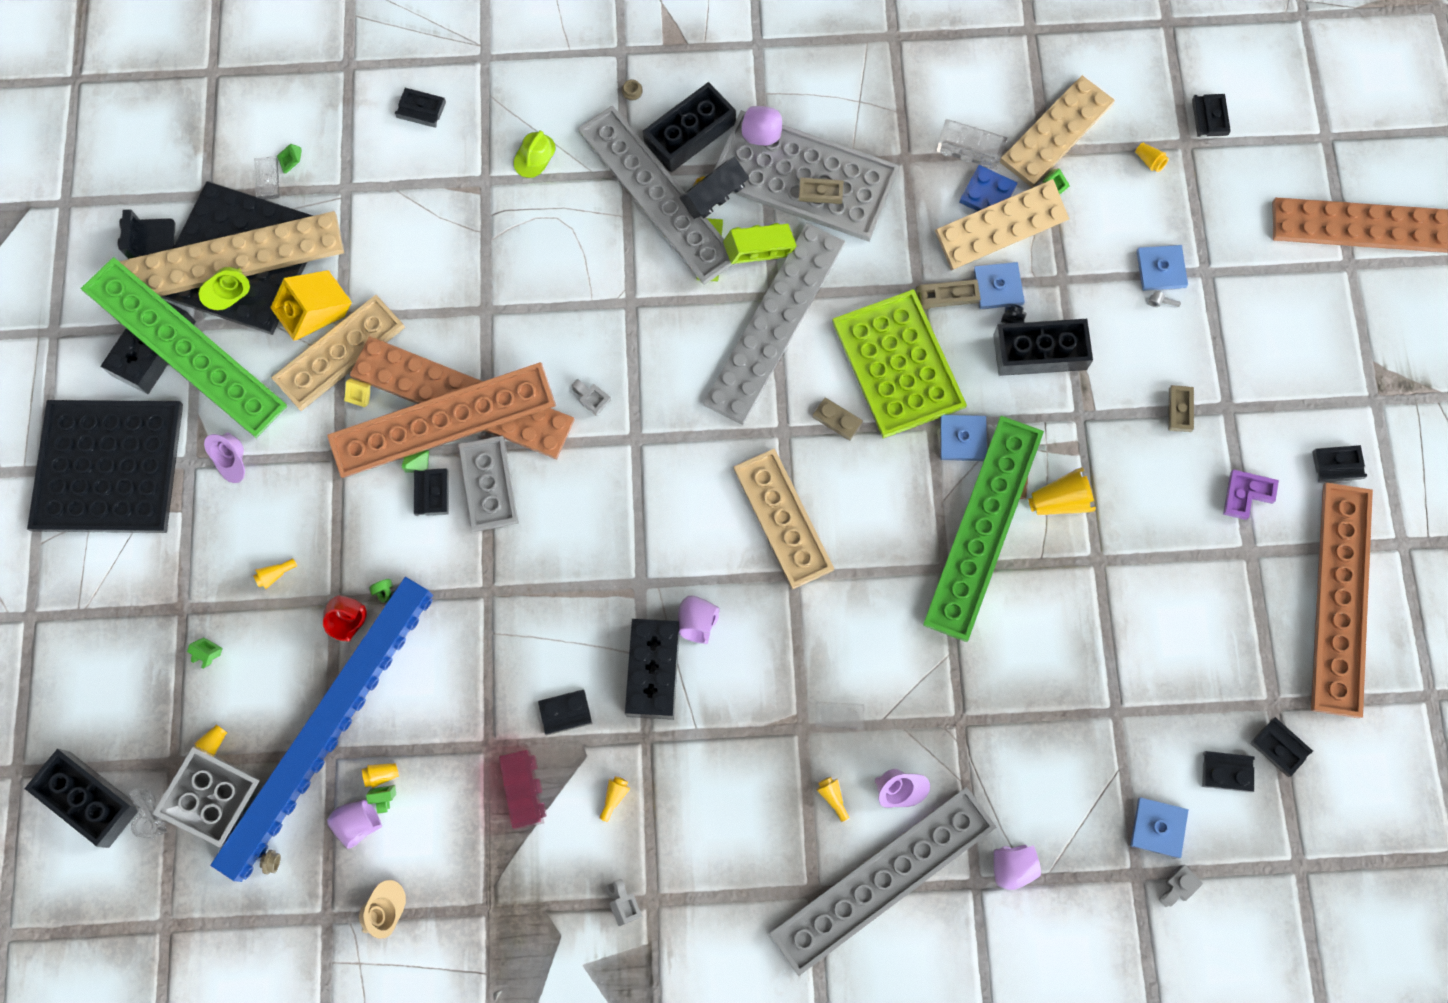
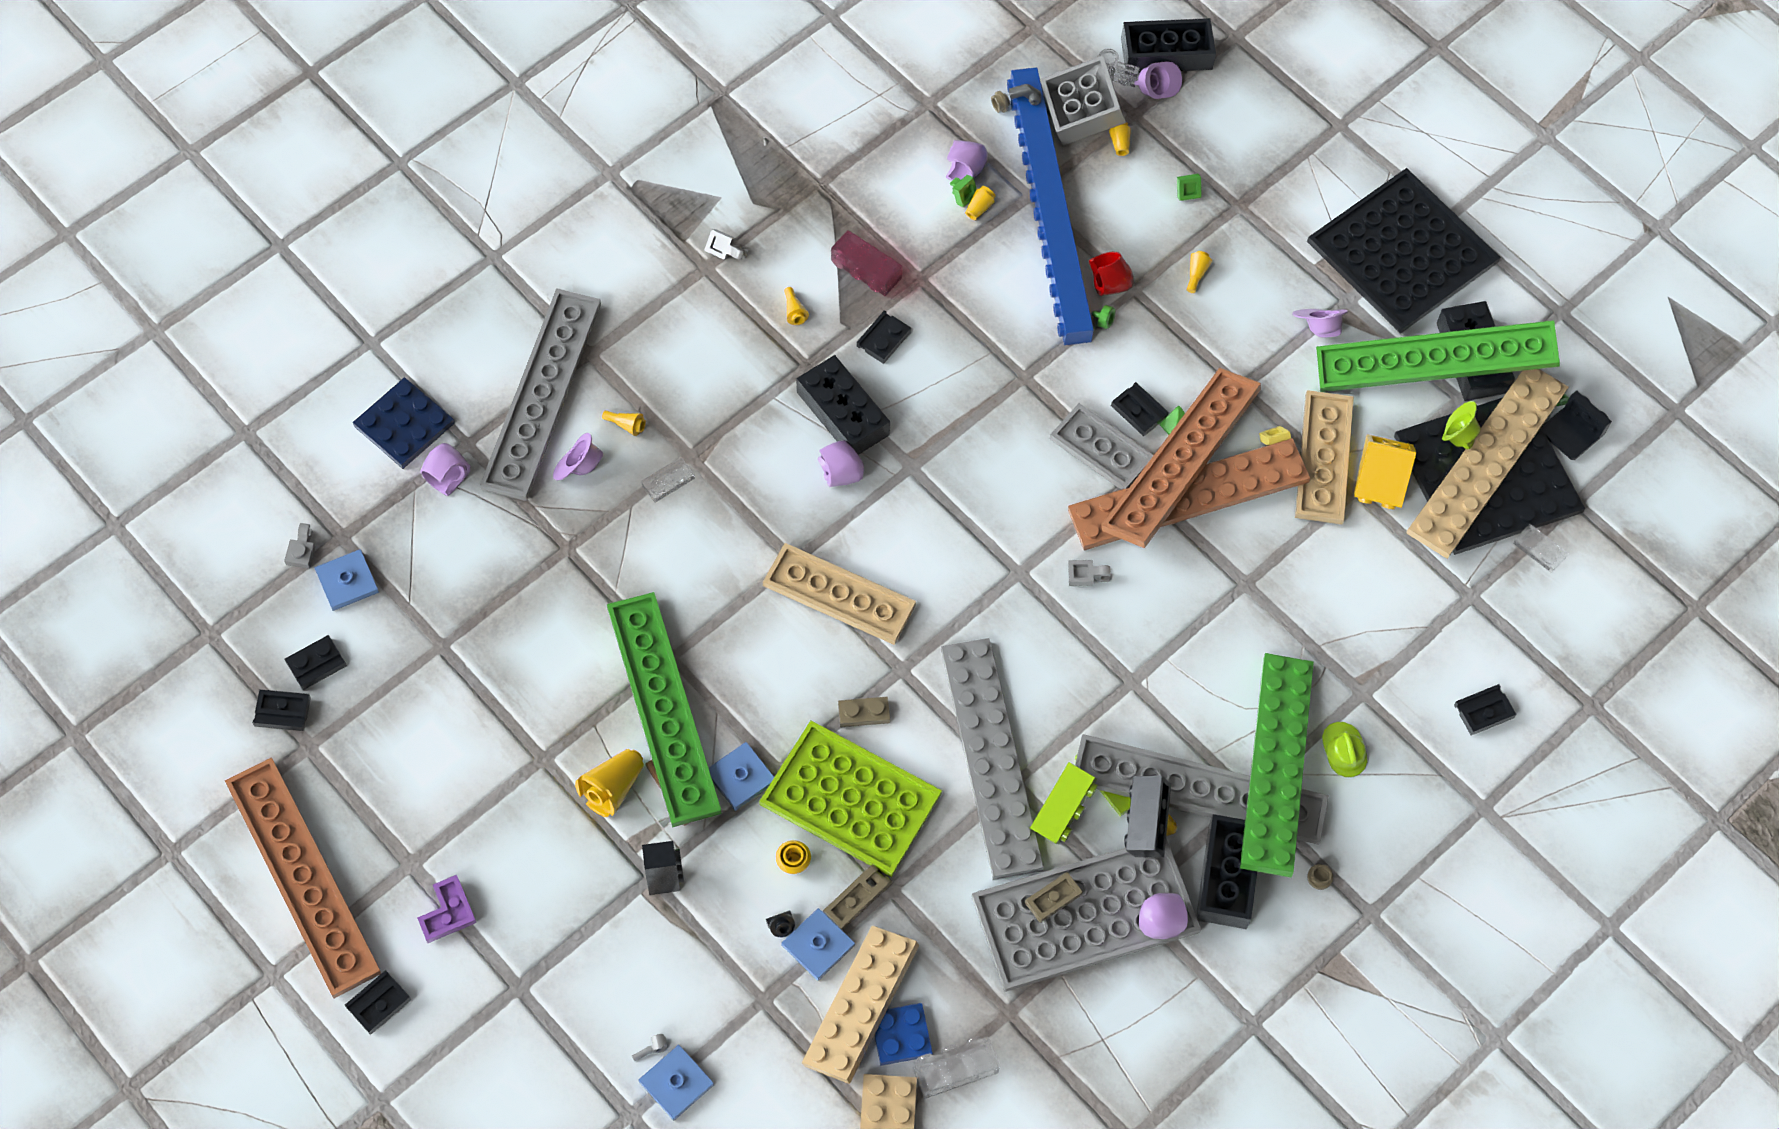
camera: 135 degrees right, 10 degrees down
bright green slope [277,144,302,174] -> none
tan piece [359,880,406,939] -> none
black brick [993,318,1093,376] -> none
bright green slope [1043,168,1070,194] -> none
dark tan plate [1169,385,1194,432] -> none
none -> dark blue plate [352,377,455,469]
none -> black brick [642,841,684,895]
none -> yellow cone [776,840,811,874]
none -> dark grey arm [1009,84,1042,105]
none -> lavender piece [1134,62,1182,99]
none -> bright green plate [1240,653,1314,878]

